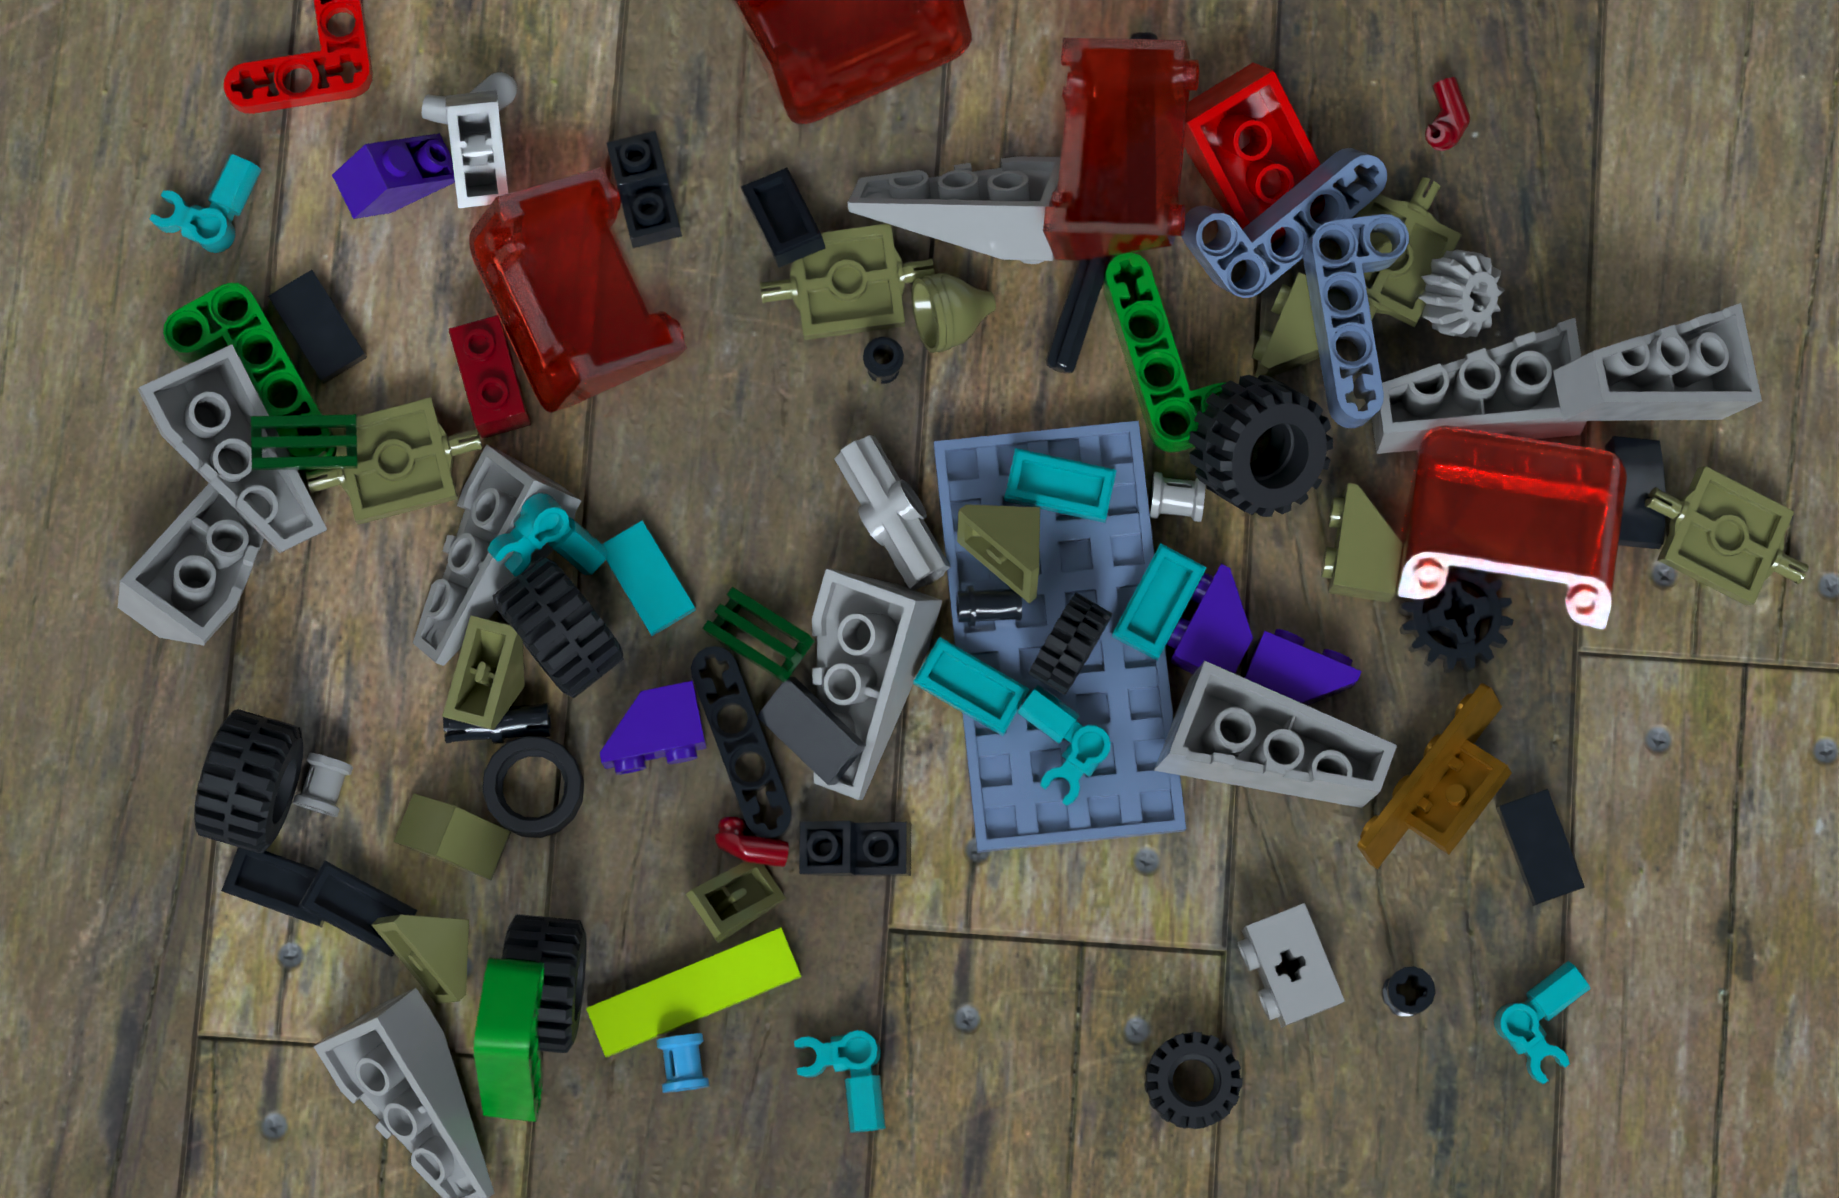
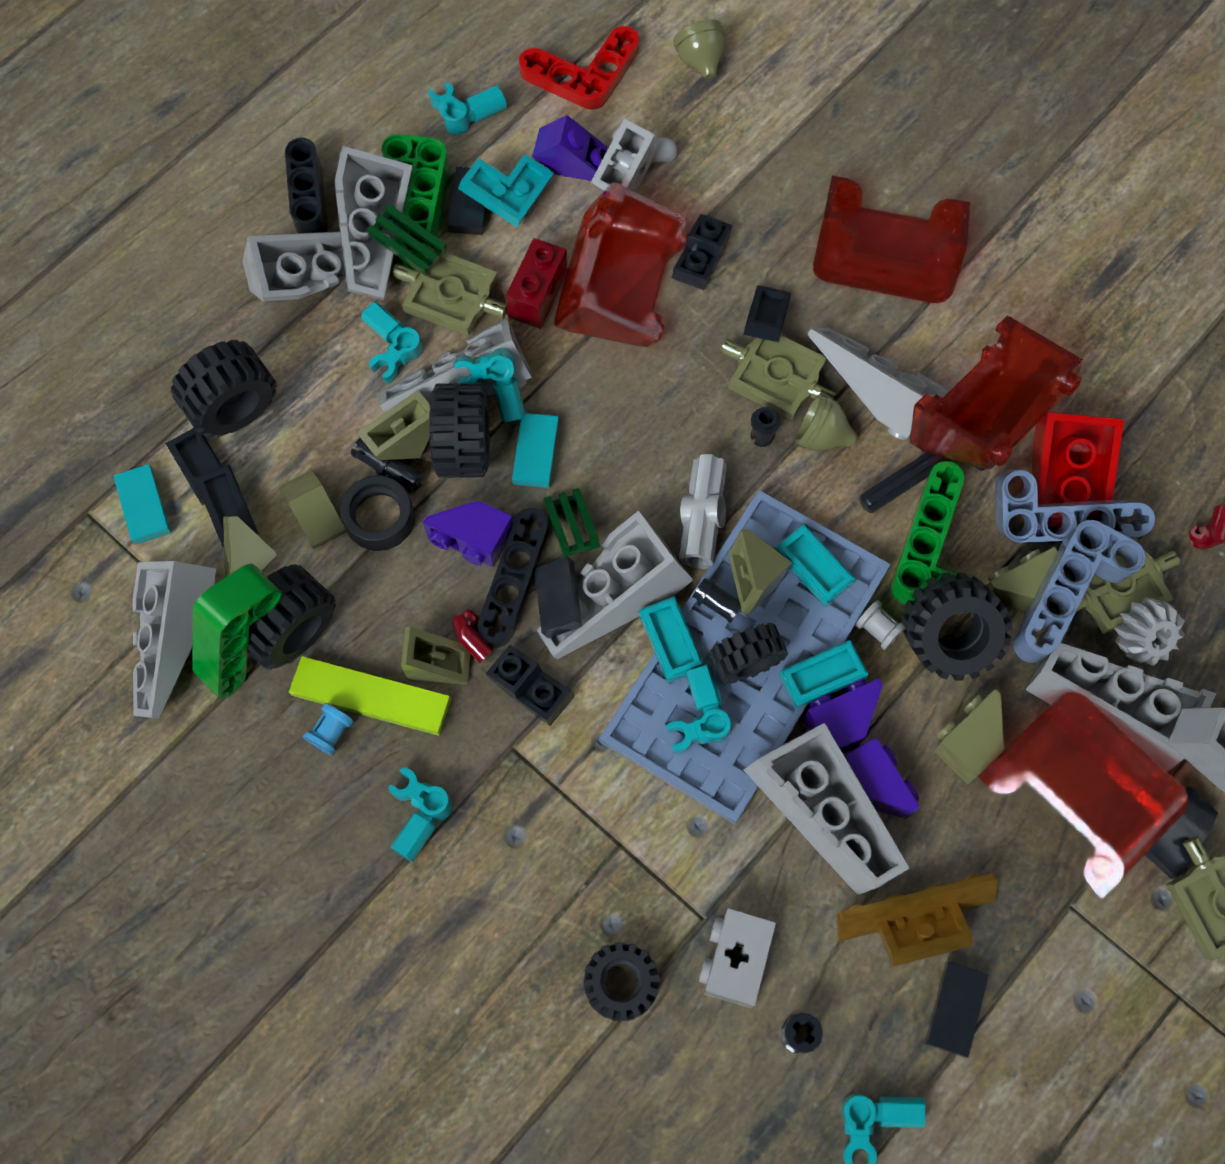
camera: 40 degrees right, 10 degrees down
light grey bush [293,753,353,817] -> none
black gear [1398,559,1514,673] -> none
none -> teal tile [113,464,171,545]
none -> black beam [285,137,328,234]
none -> teal bar [361,301,423,384]
none -> teal plate [458,154,554,228]

